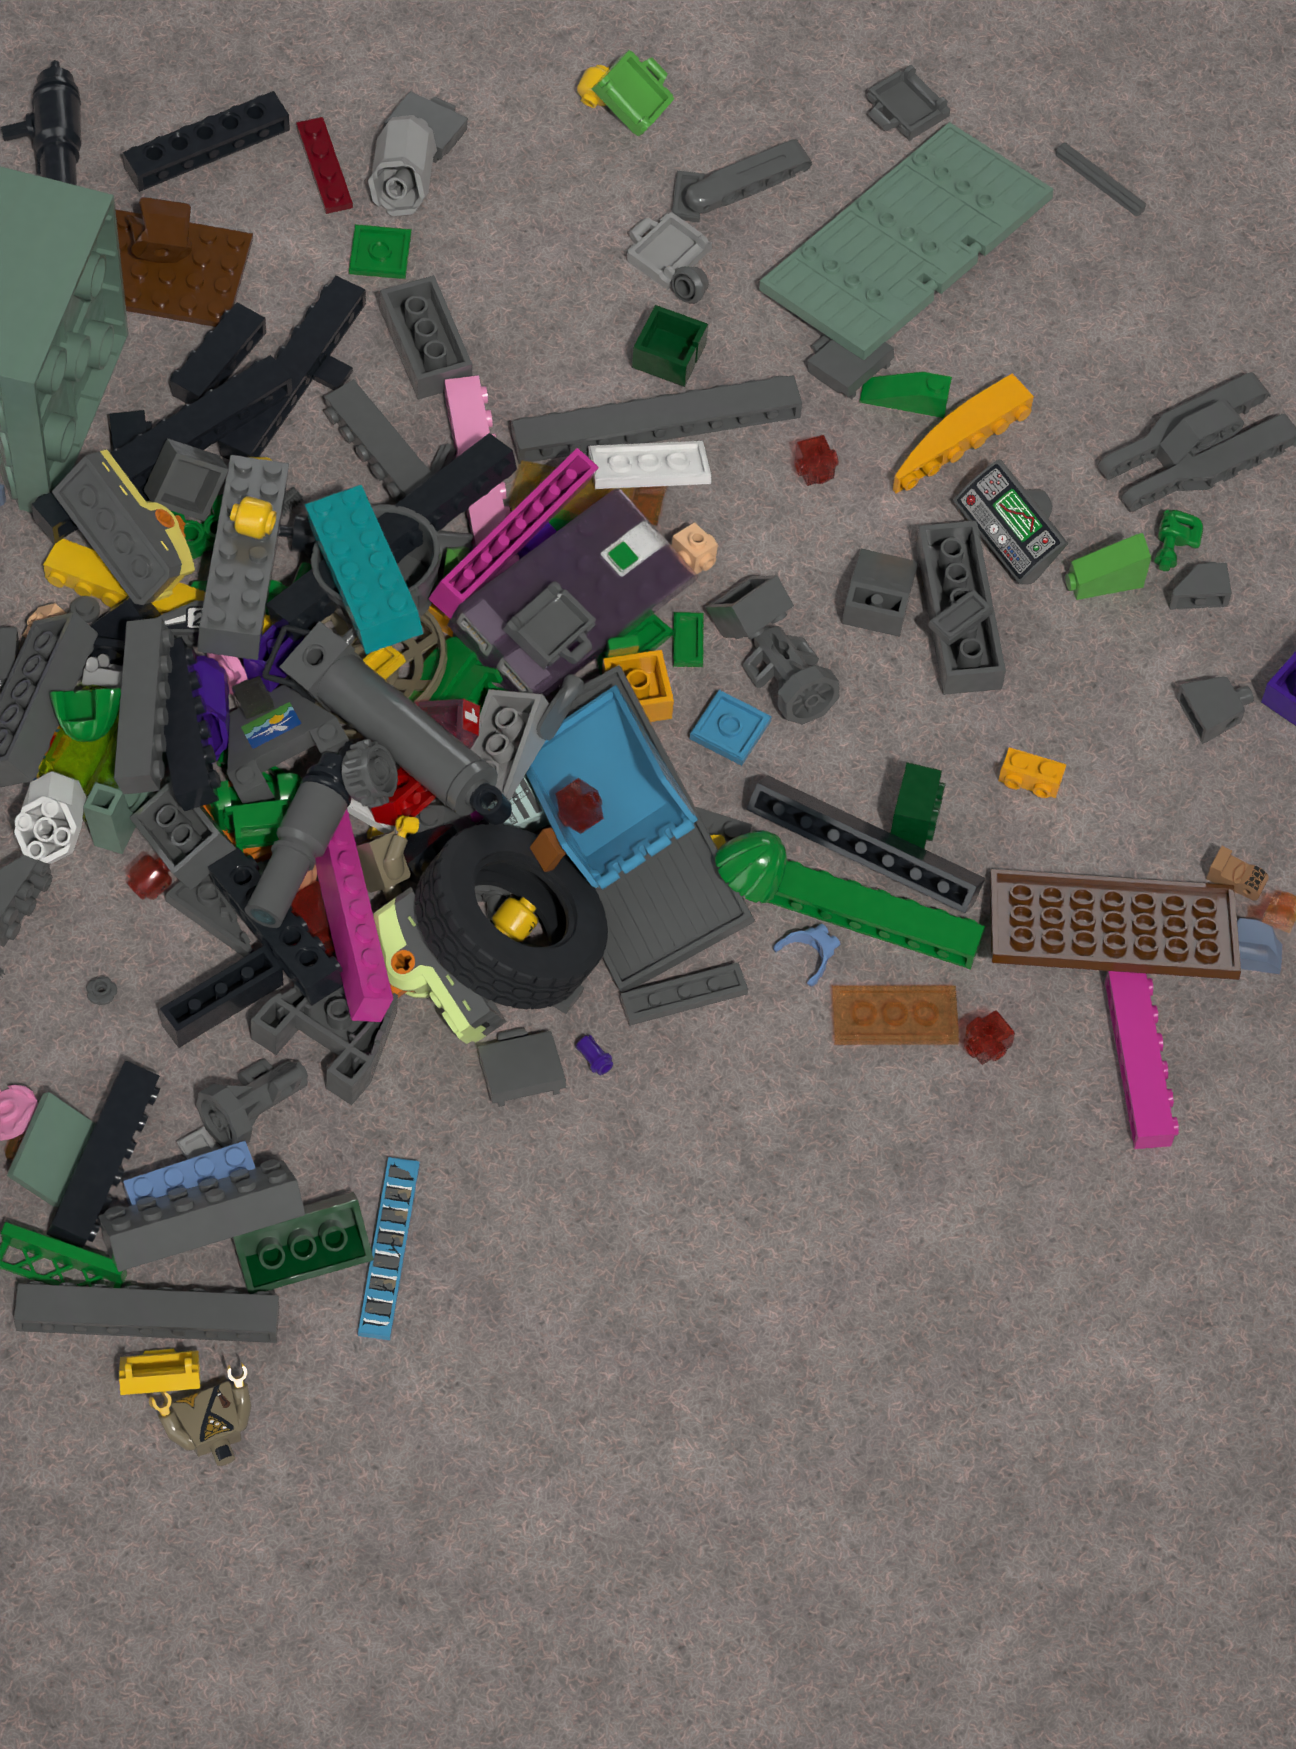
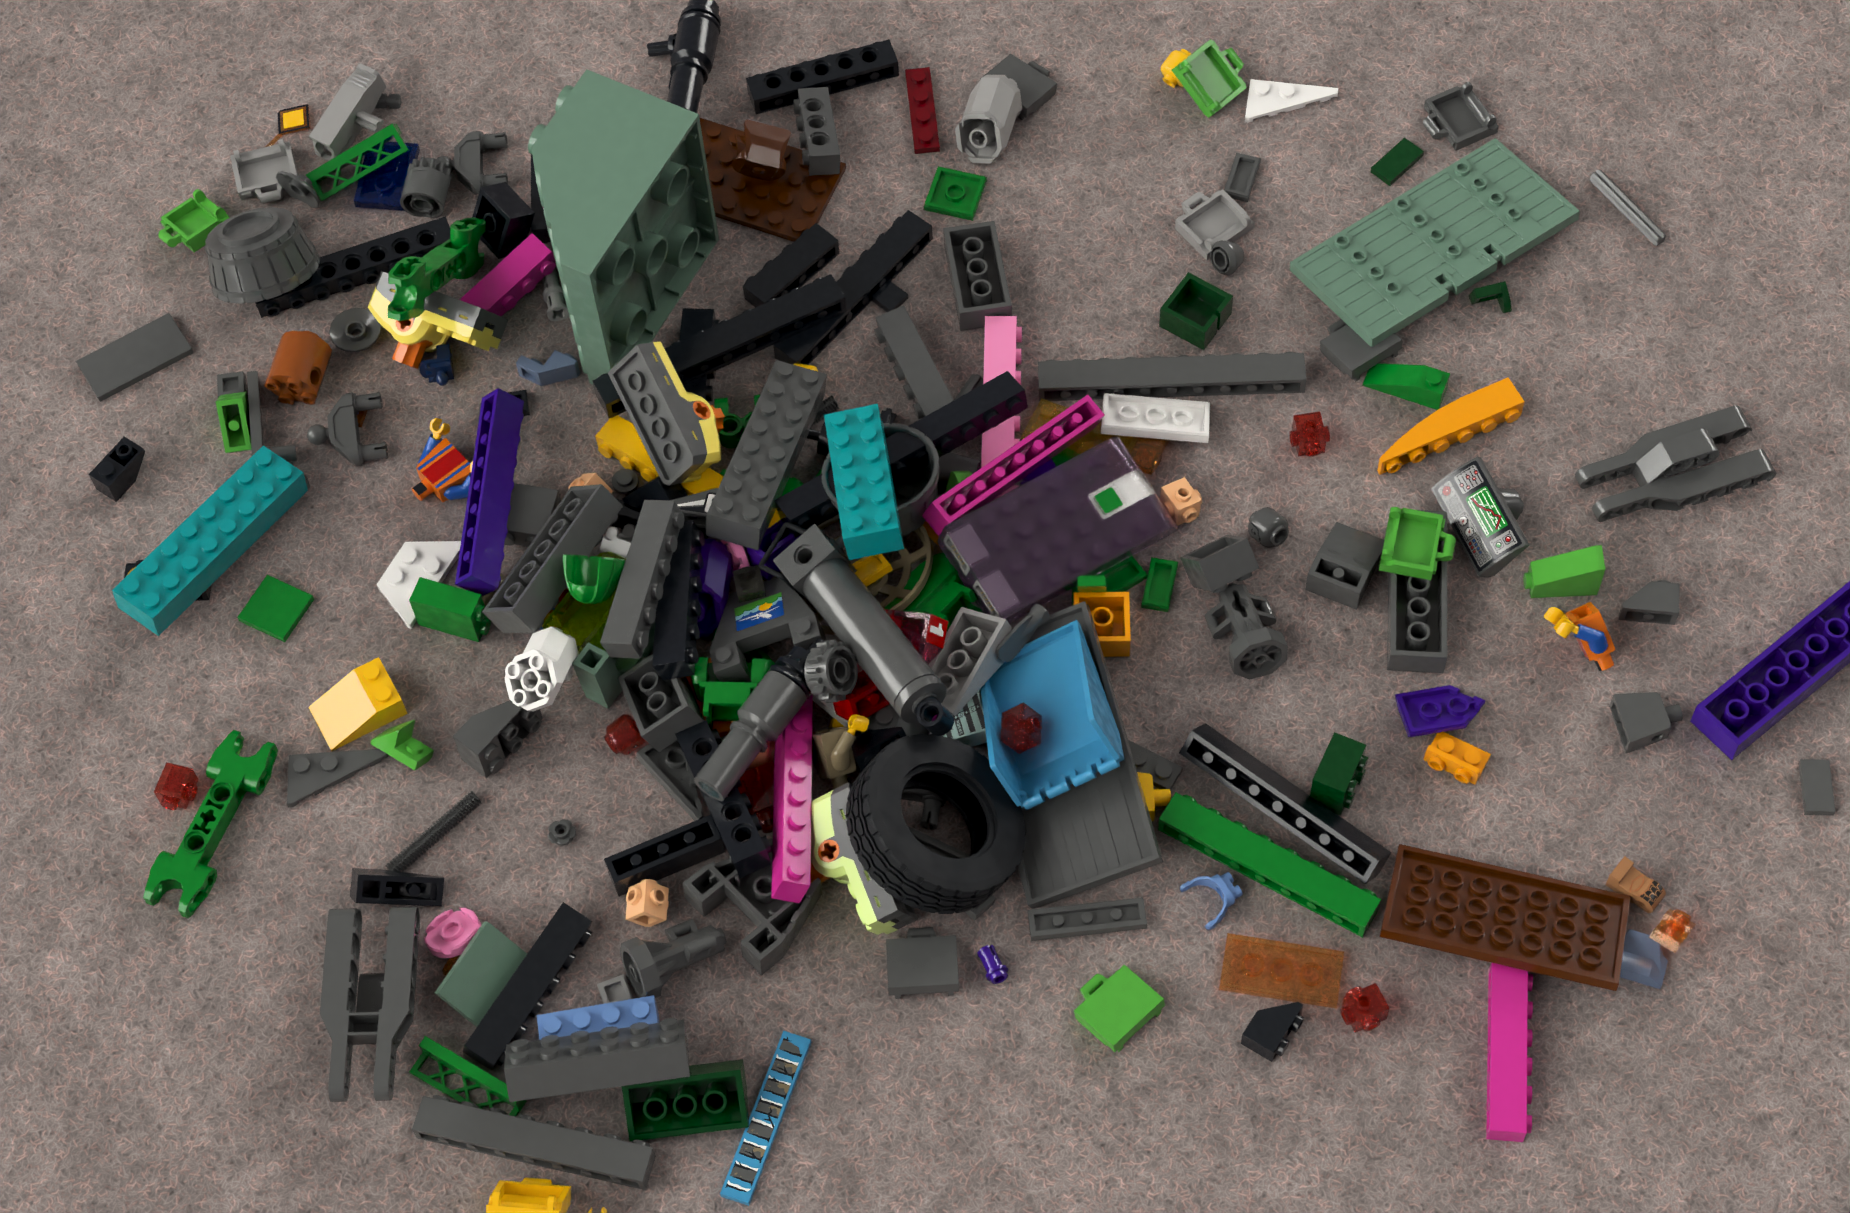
camera: 20 degrees right, 0 degrees up
dark grey piece [144,438,229,521] -> none
yellow head [230,496,277,539] -> none
yellow head [492,897,538,942] -> none
dark grey piece [503,581,596,670] -> none
dark orange tile [530,828,566,872] -> none
dark grey piece [685,139,812,213] -> none
dark azure plate [689,690,772,766] -> none
green hair [715,830,787,903] -> none
dark grey tile [929,589,993,646] -> none
green piece [1154,509,1203,571] -> none
none -> light nougat brick [626,879,669,927]
none -> dark grey brick [793,87,840,176]
none -> bright green piece [1074,965,1165,1052]
none -> black slope [1241,1002,1305,1062]
none -> white wing [1245,79,1338,123]
none -> dark grey head [1248,507,1289,548]
none -> dark green tile [1371,137,1424,186]
none -> bright green piece [1379,507,1456,580]
none -> dark purple tile [1395,685,1485,737]
none -> dark green tile [1468,281,1512,313]
none -> torso [1544,602,1616,671]

